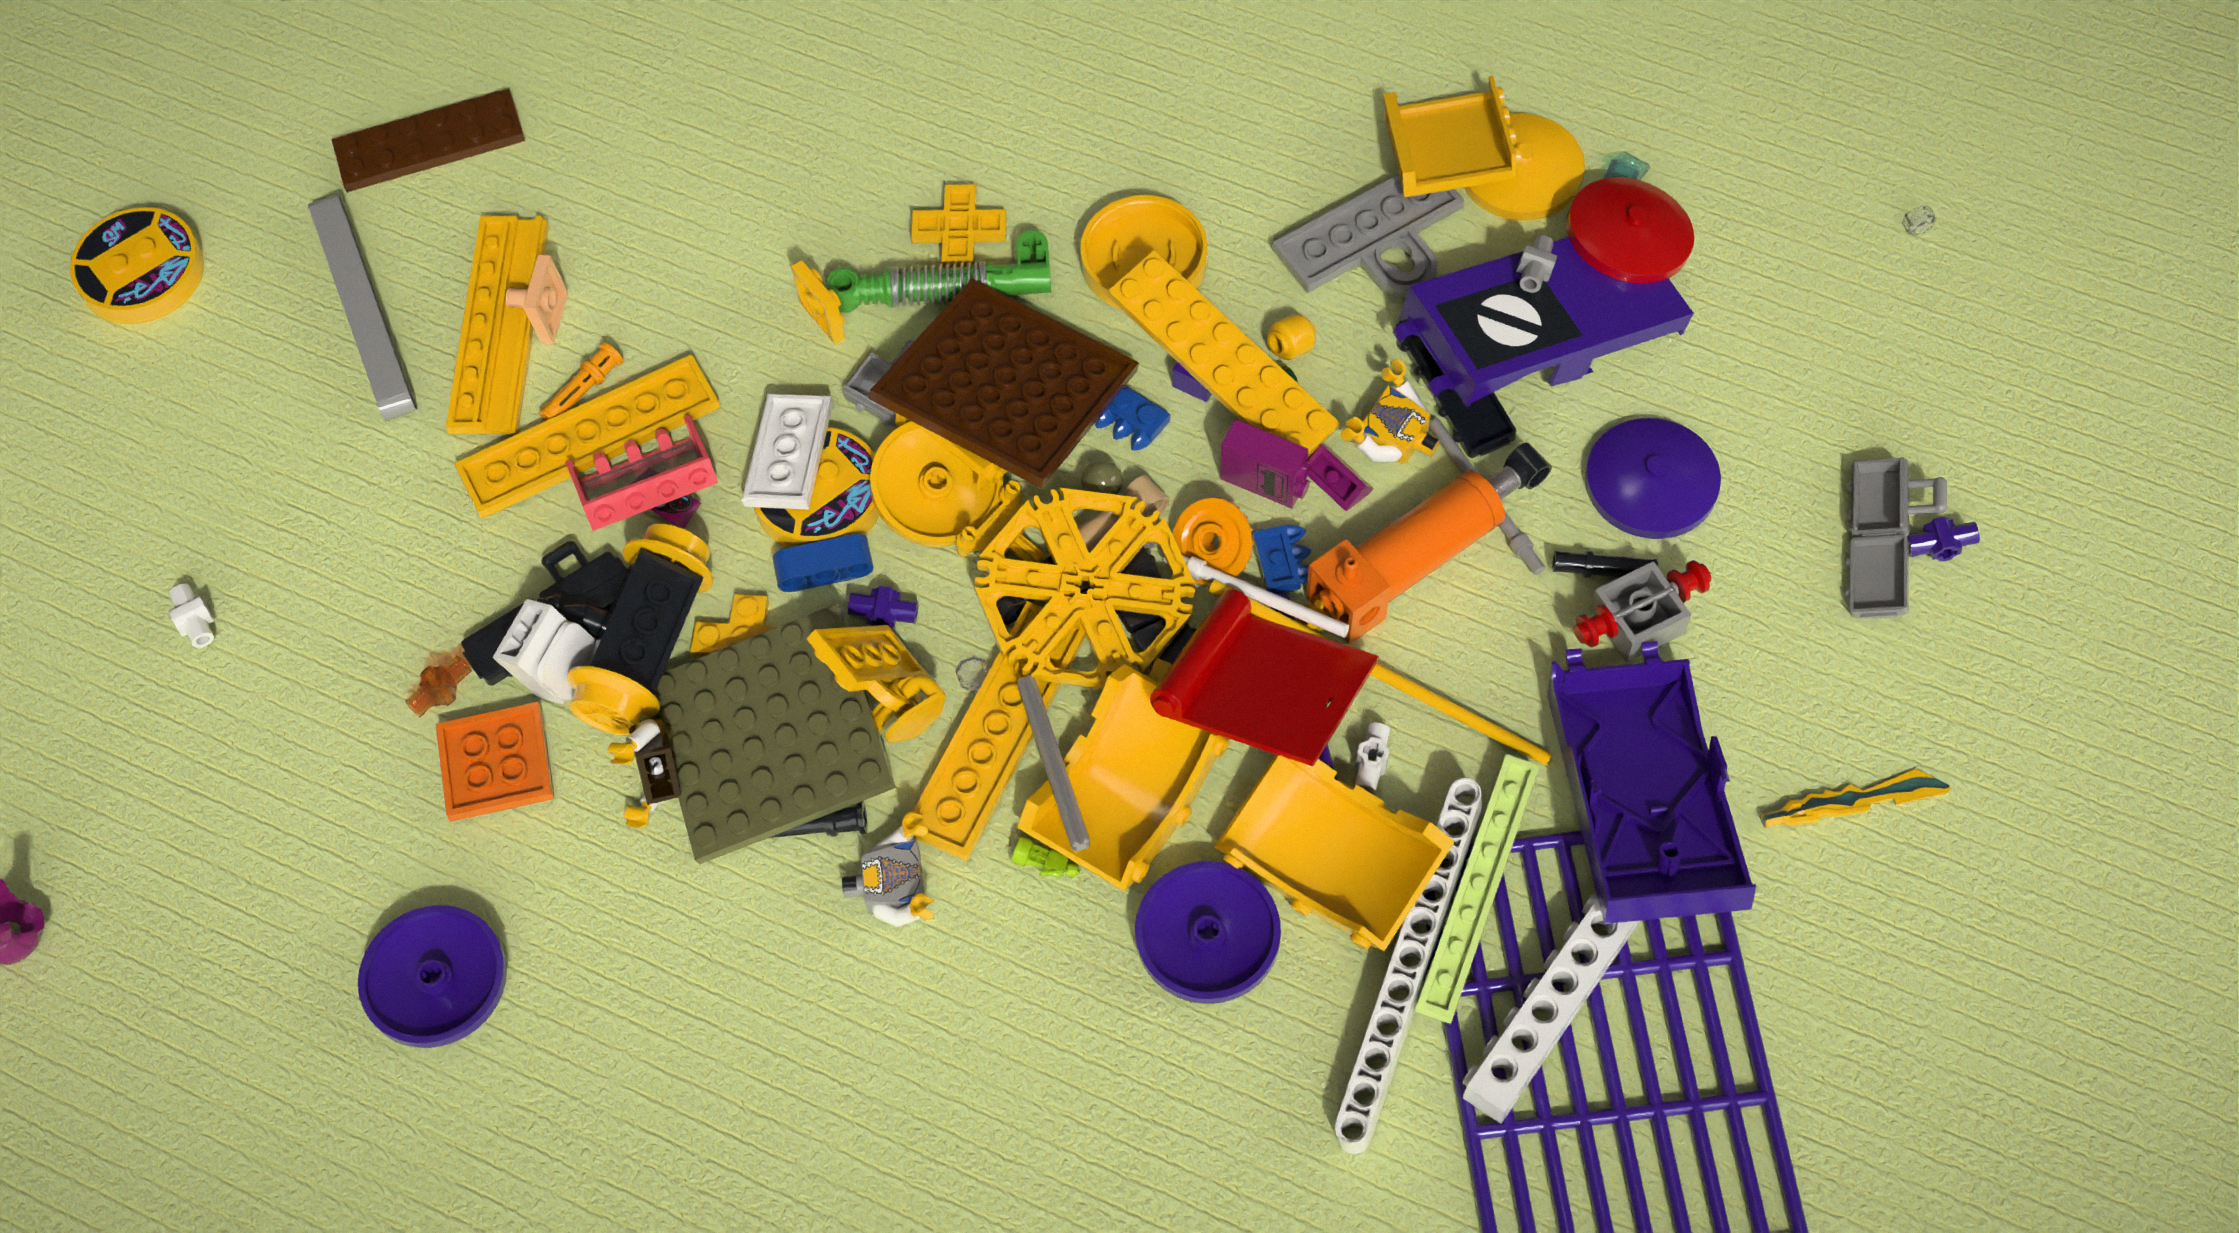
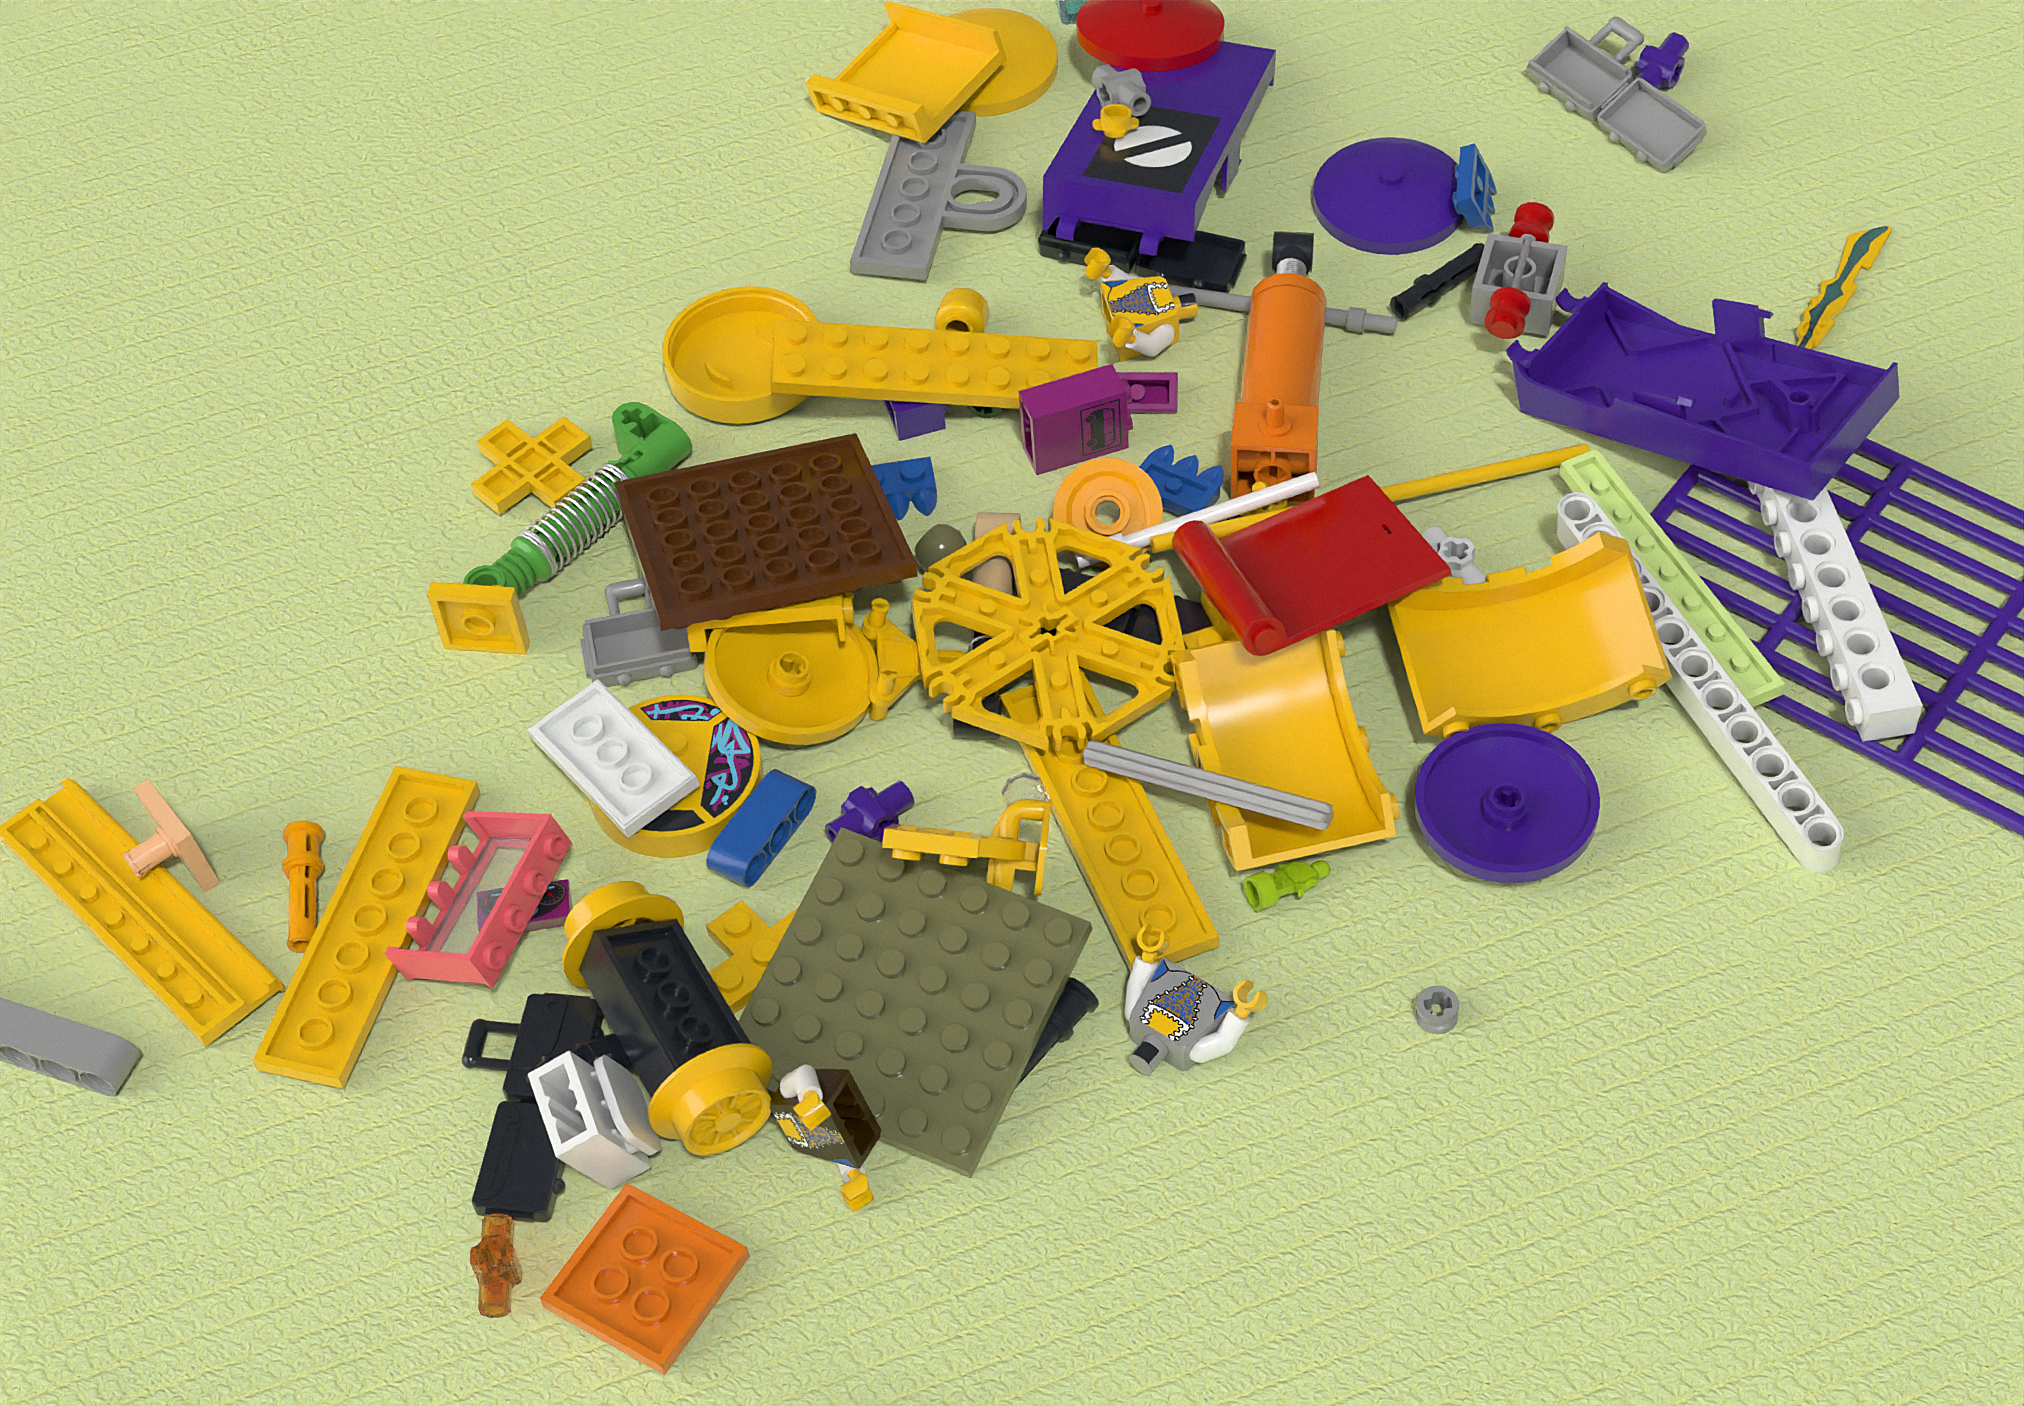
camera: 45 degrees left, 10 degrees down
none -> yellow plate [1092,104,1139,138]
none -> light grey bush [1415,986,1459,1035]
none -> blue plate [1453,143,1497,232]

